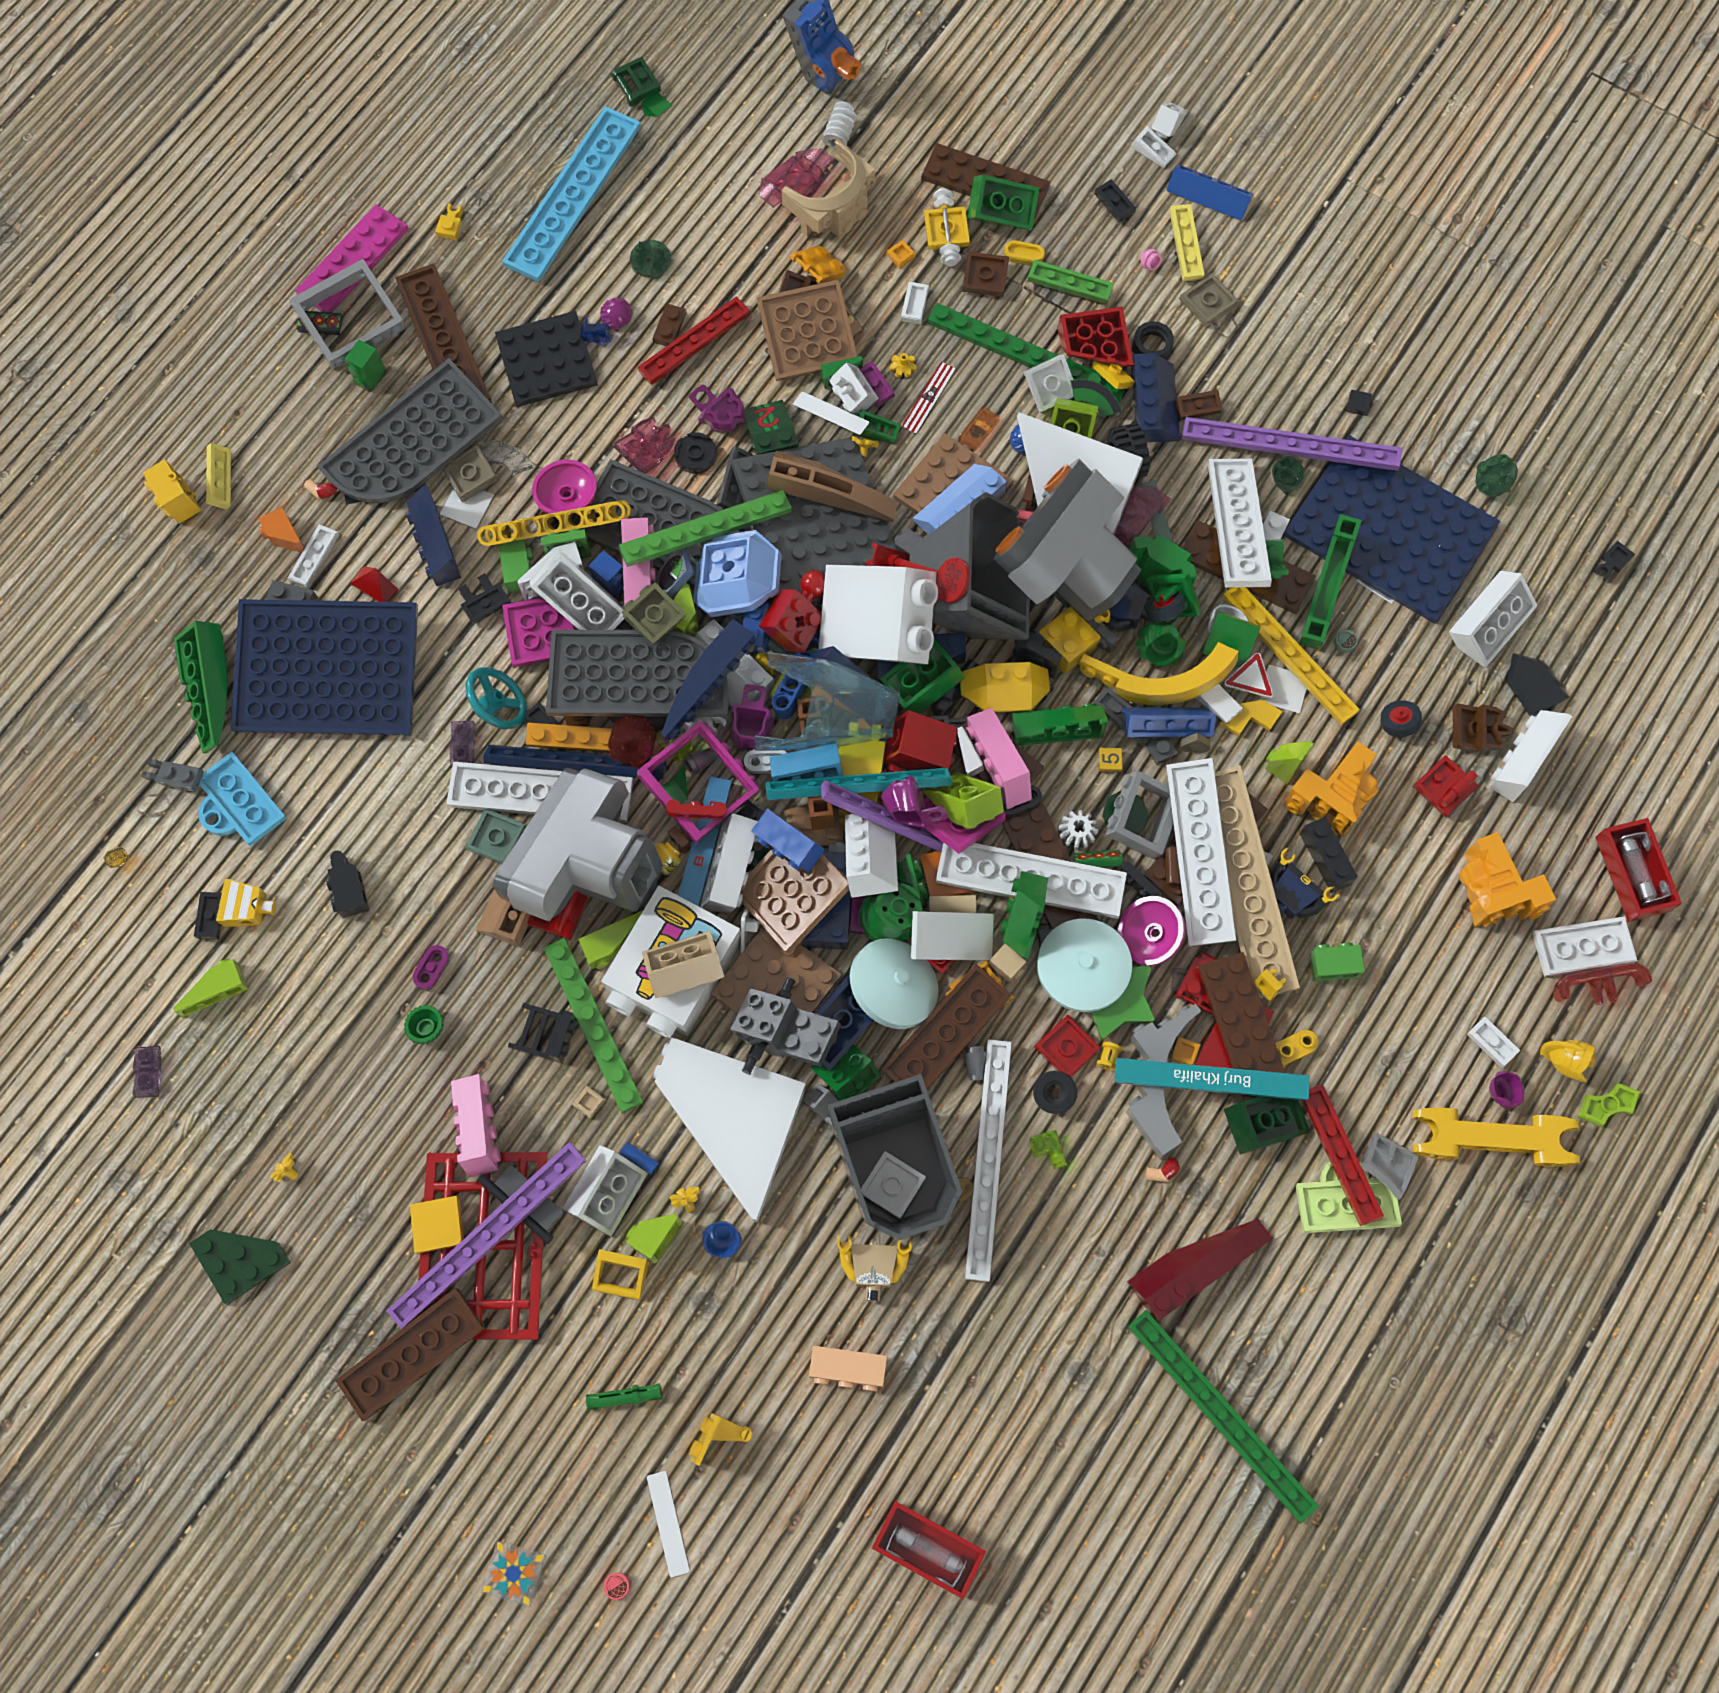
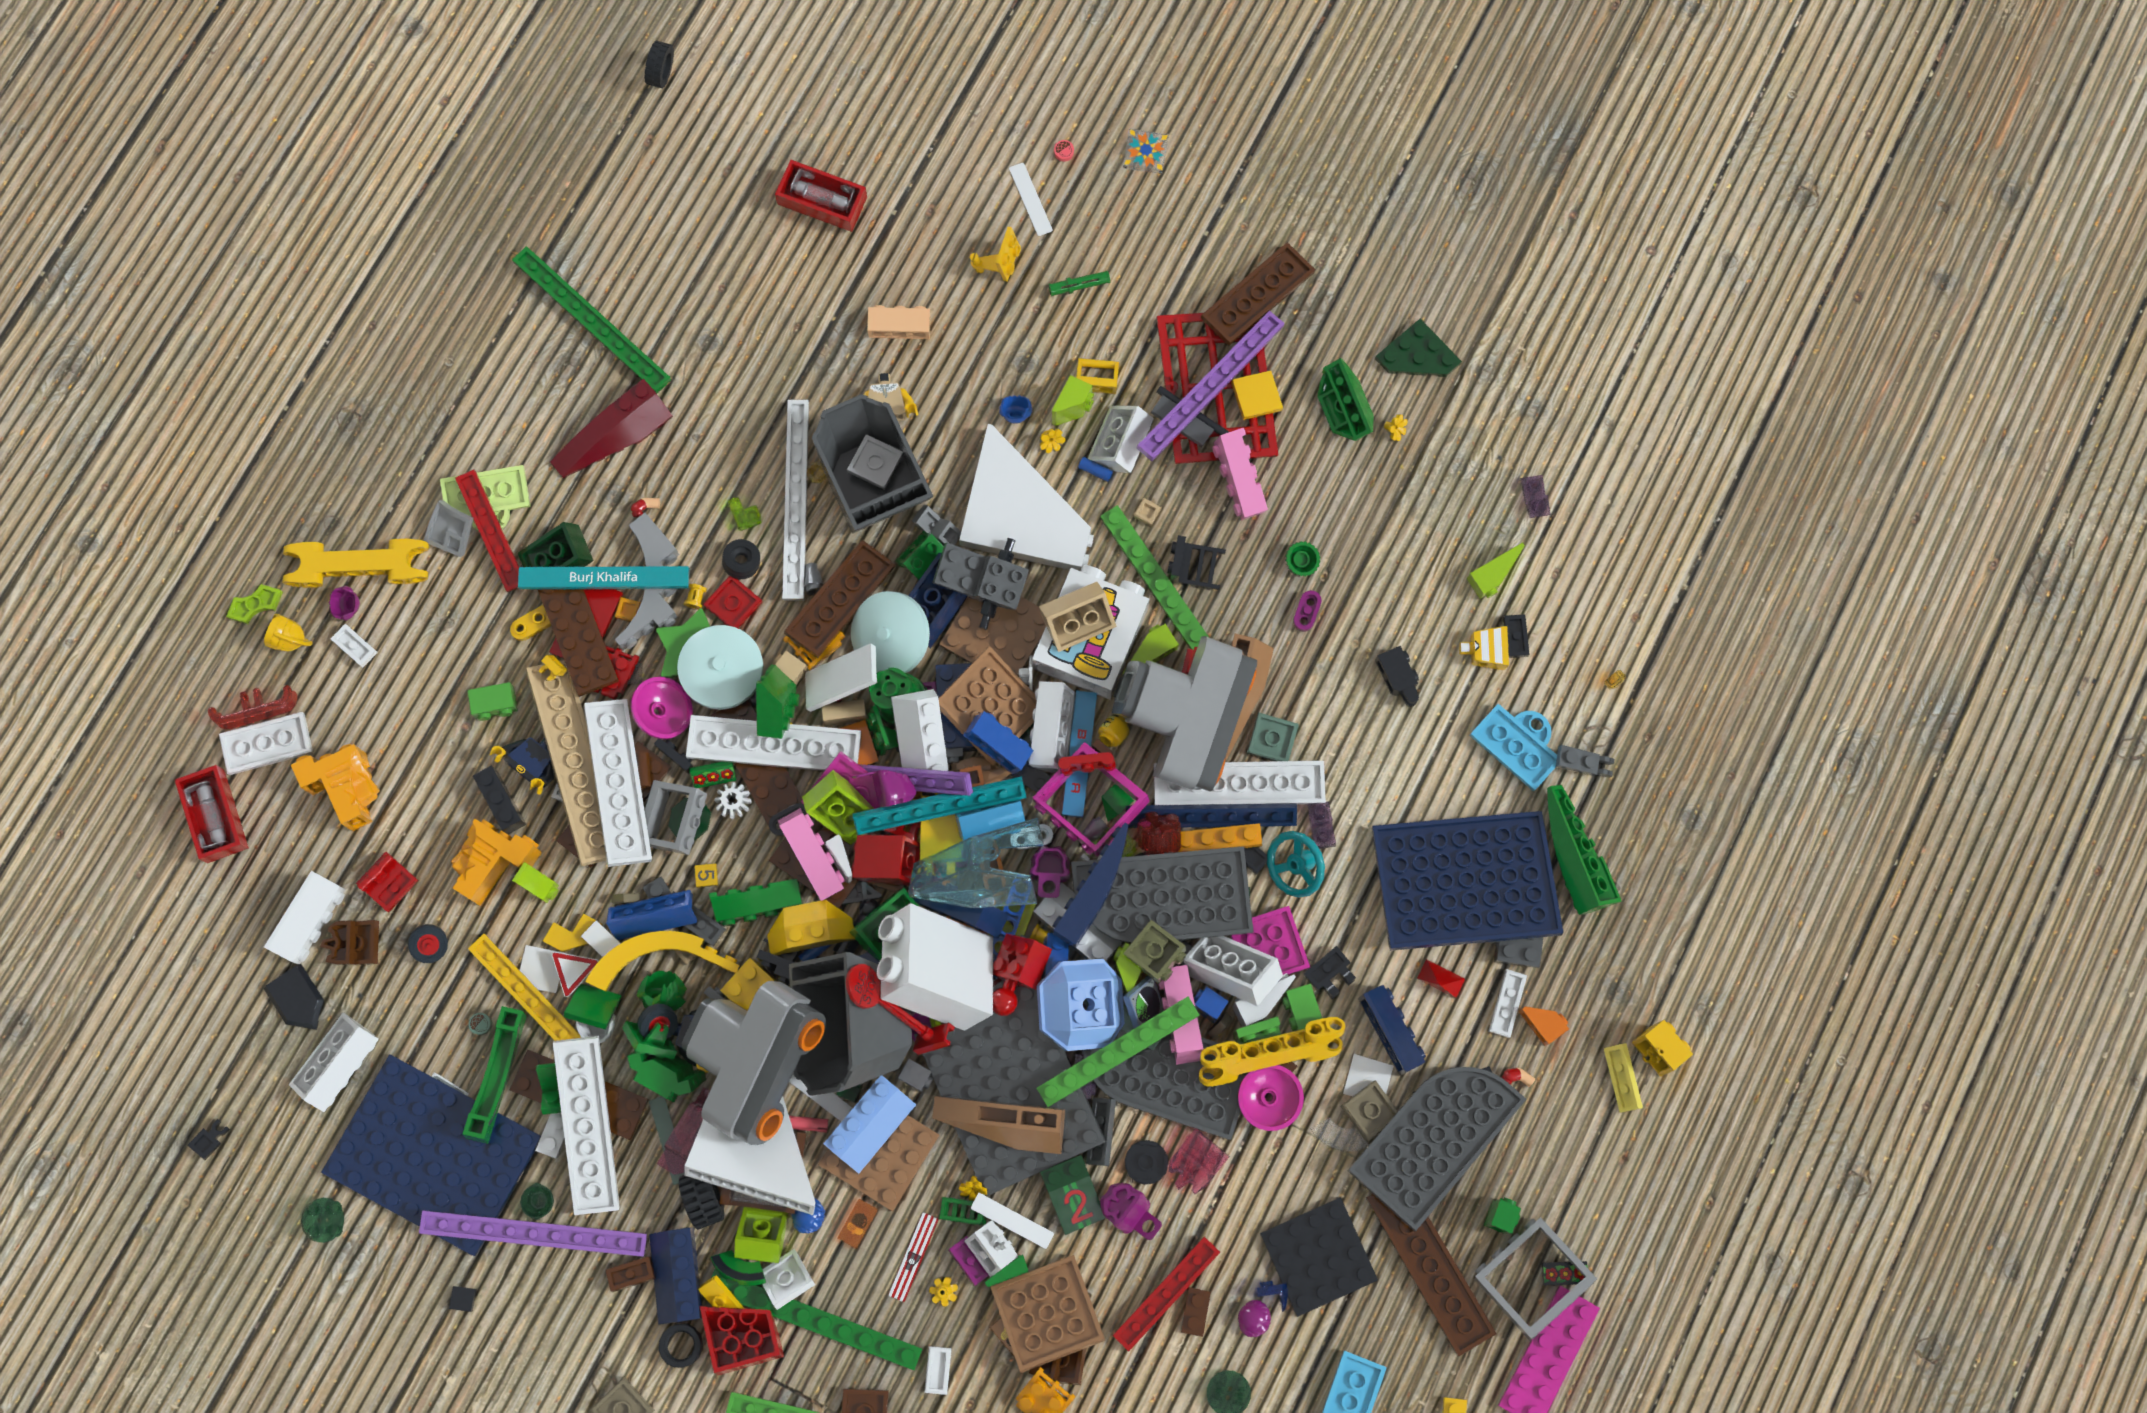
camera: 170 degrees right, 5 degrees up
none -> green wedge [1317,358,1374,441]

